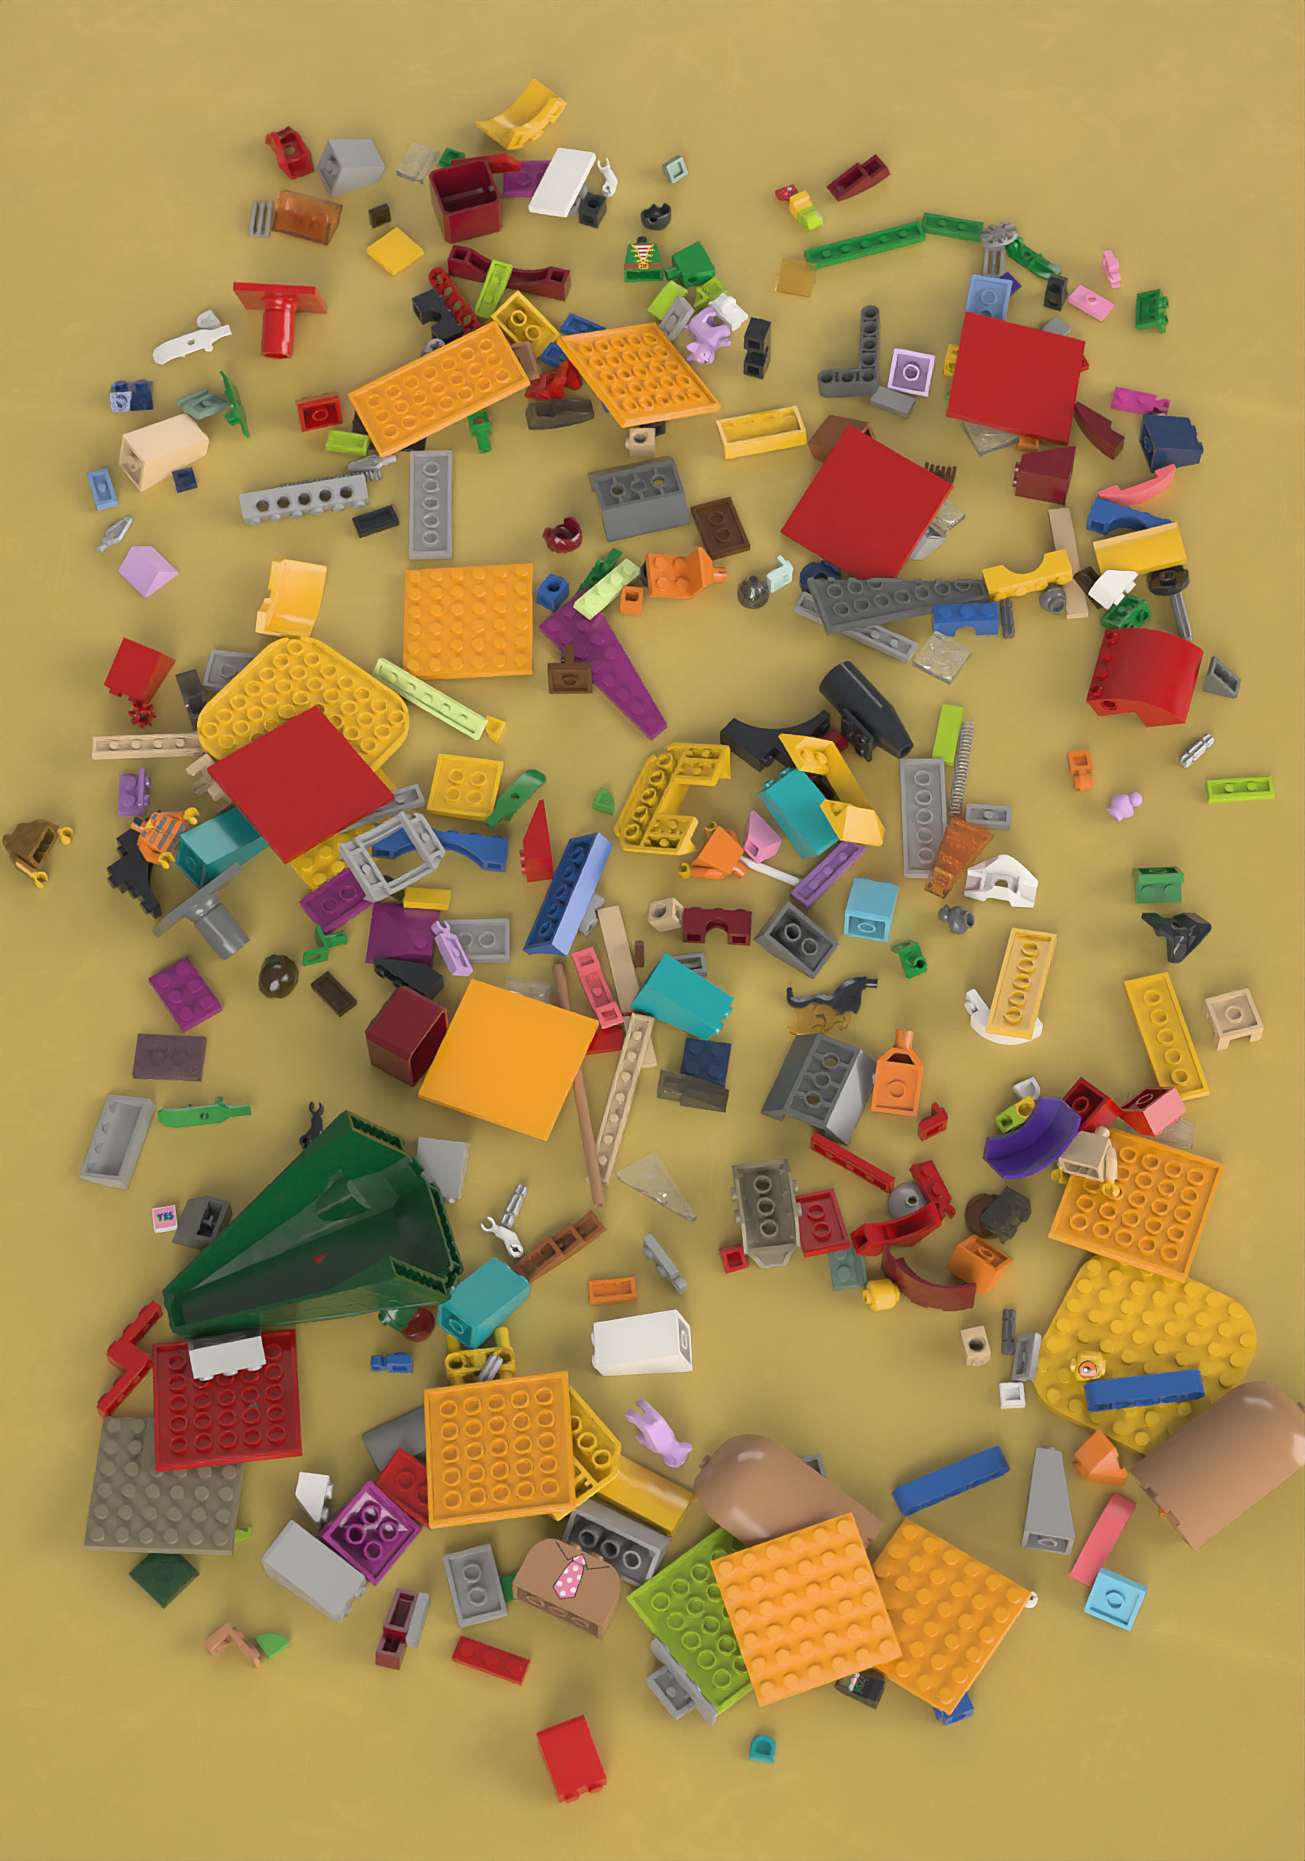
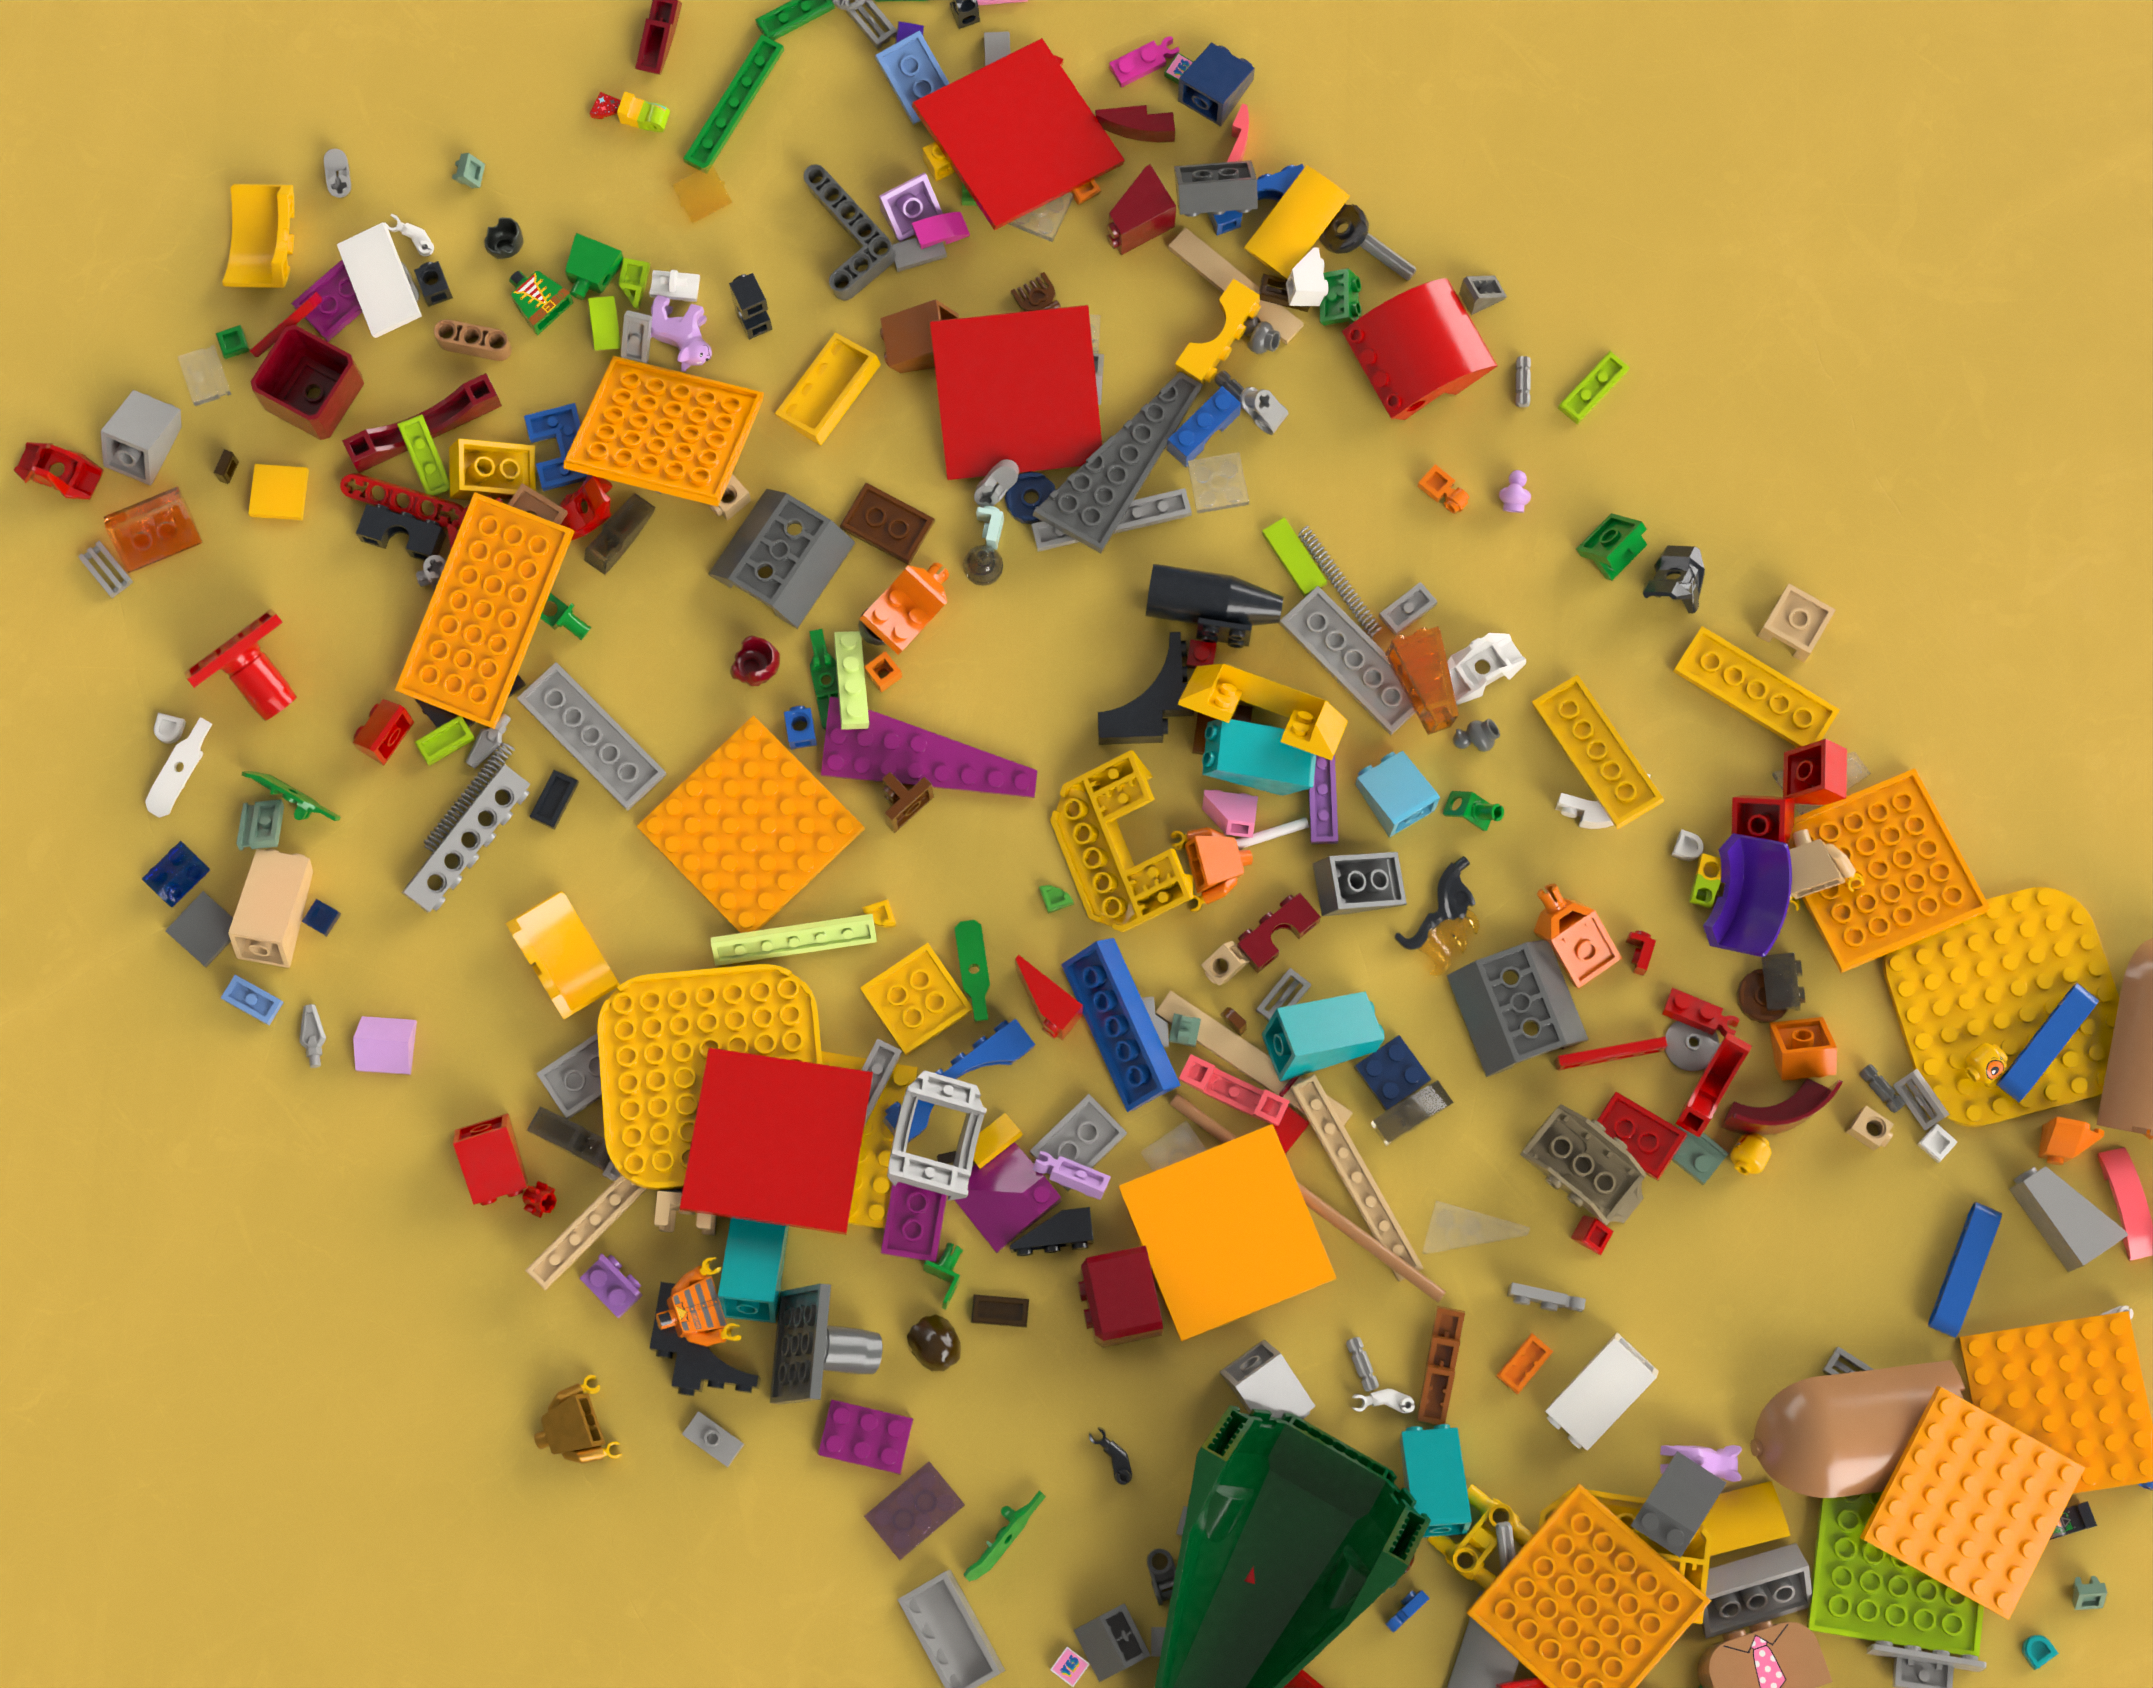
camera: 45 degrees left, 15 degrees up
none -> dark grey tile [165,891,233,967]
none -> light grey piece [324,149,352,198]
none -> medium nougat beam [434,320,512,361]
none -> light grey plate [682,1411,744,1467]
none -> dark pink slope [912,212,970,250]
none -> light grey piece [974,459,1019,508]
none -> sand green tile [1169,1013,1201,1047]
none -> dark grey slope [1174,160,1258,217]
none -> light grey piece [1239,387,1289,435]
none -> dark grey slope [1631,1451,1727,1558]
none -> sand green tile [2072,1576,2108,1610]

